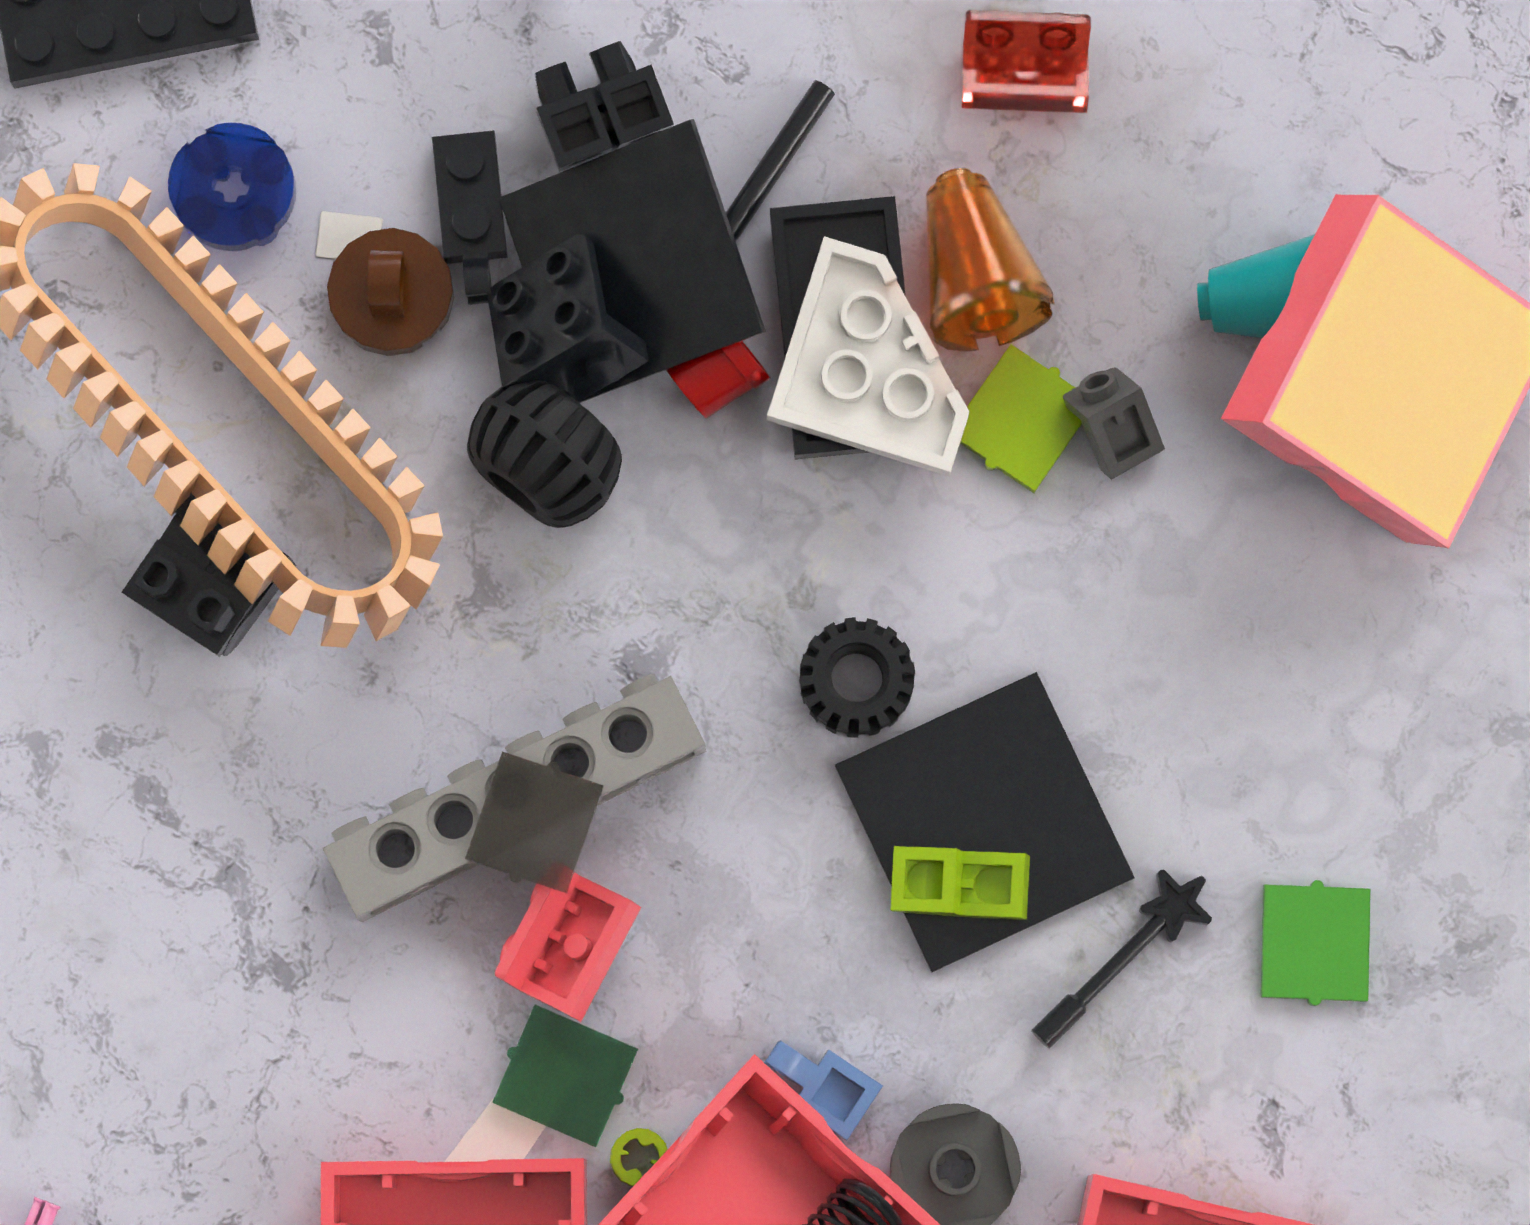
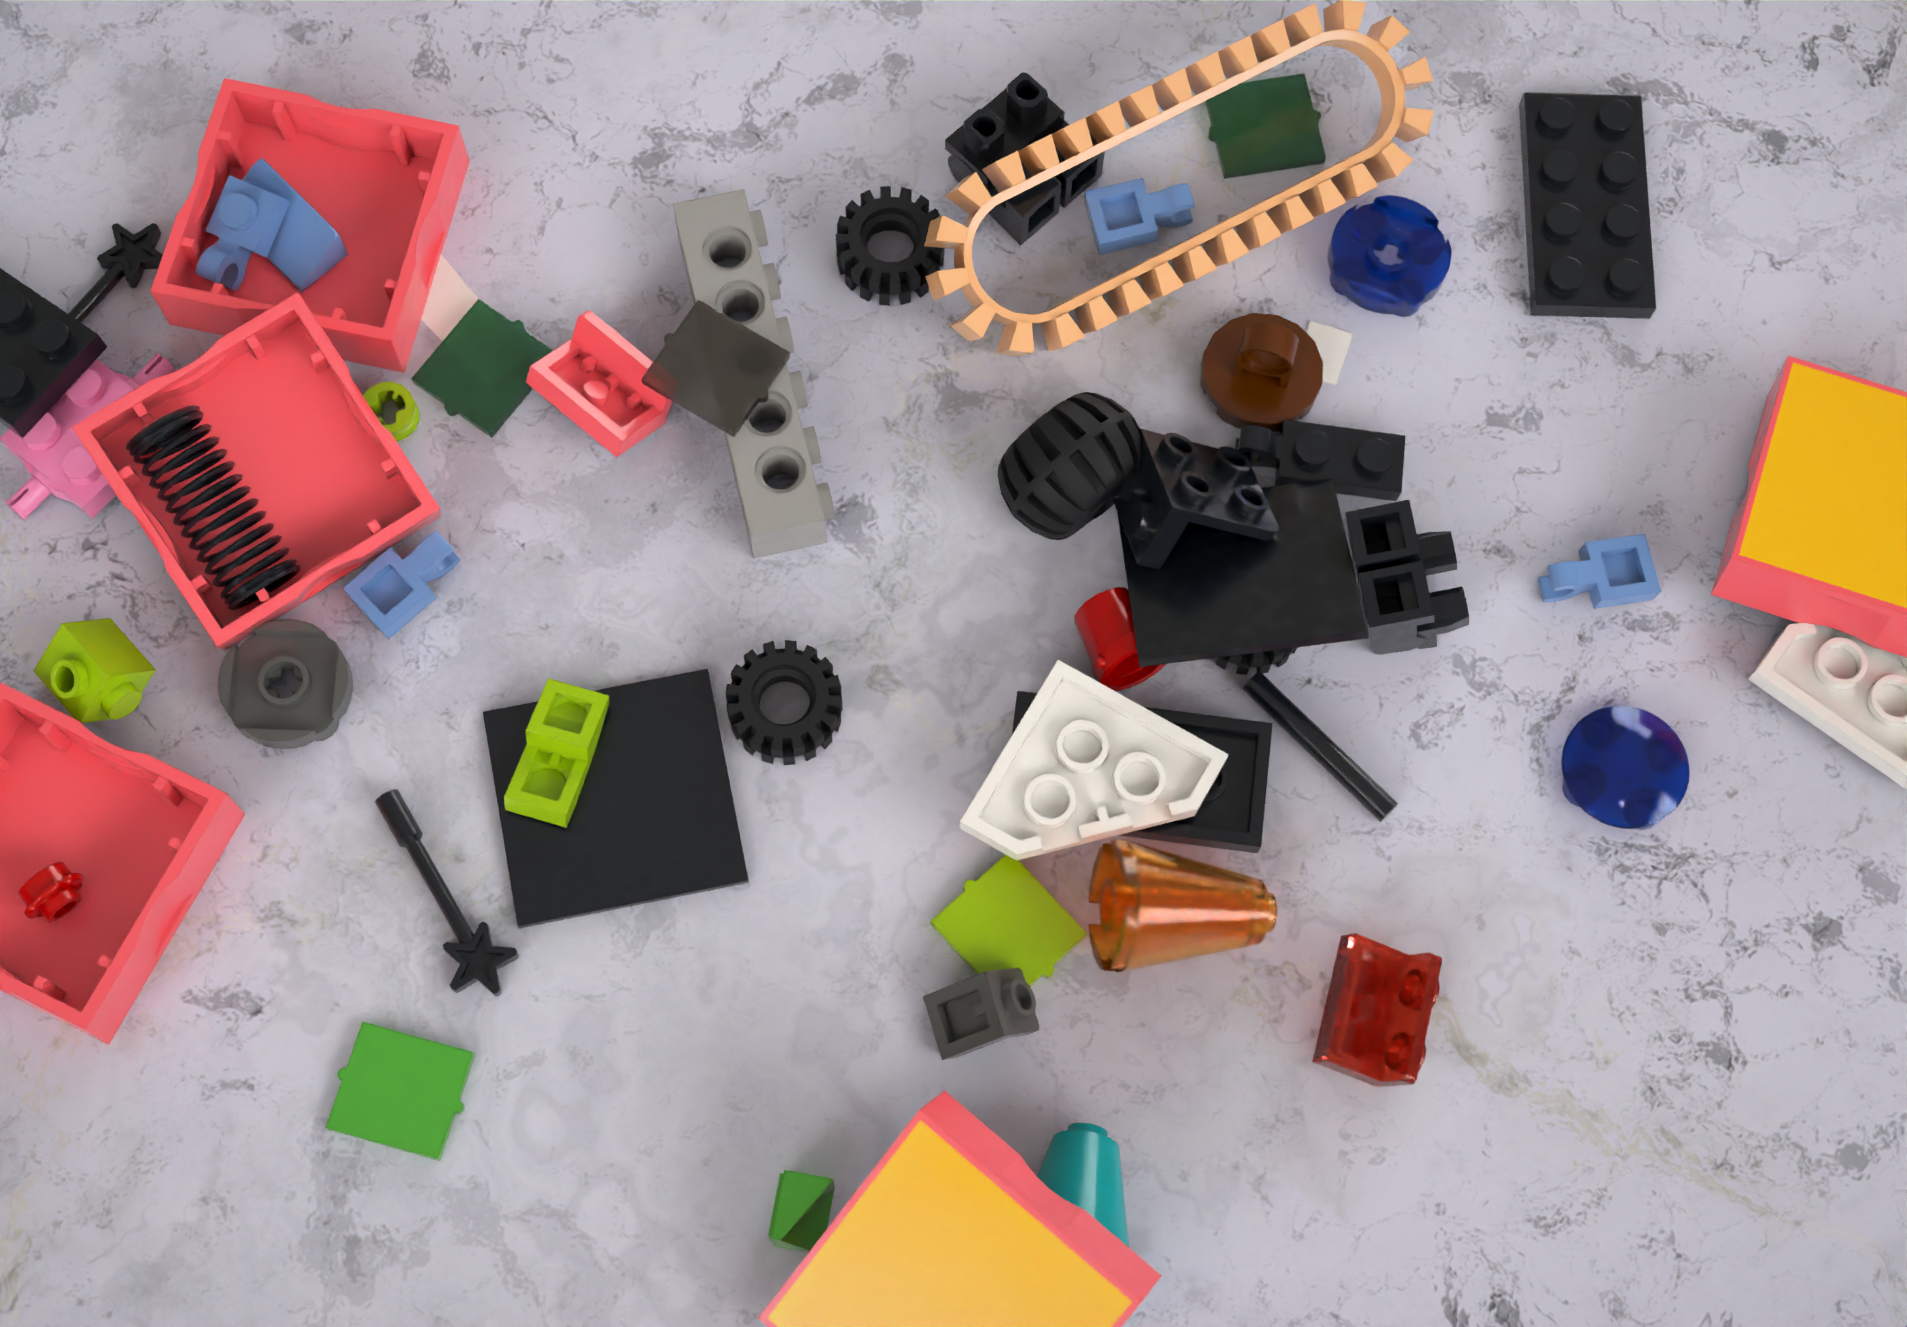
camera: 100 degrees right, 10 degrees down
none -> bright green slope [768,1170,835,1253]
none -> black tyre [836,186,945,306]
none -> medium blue plate [1084,178,1195,255]
none -> clear green piece [1205,73,1326,179]

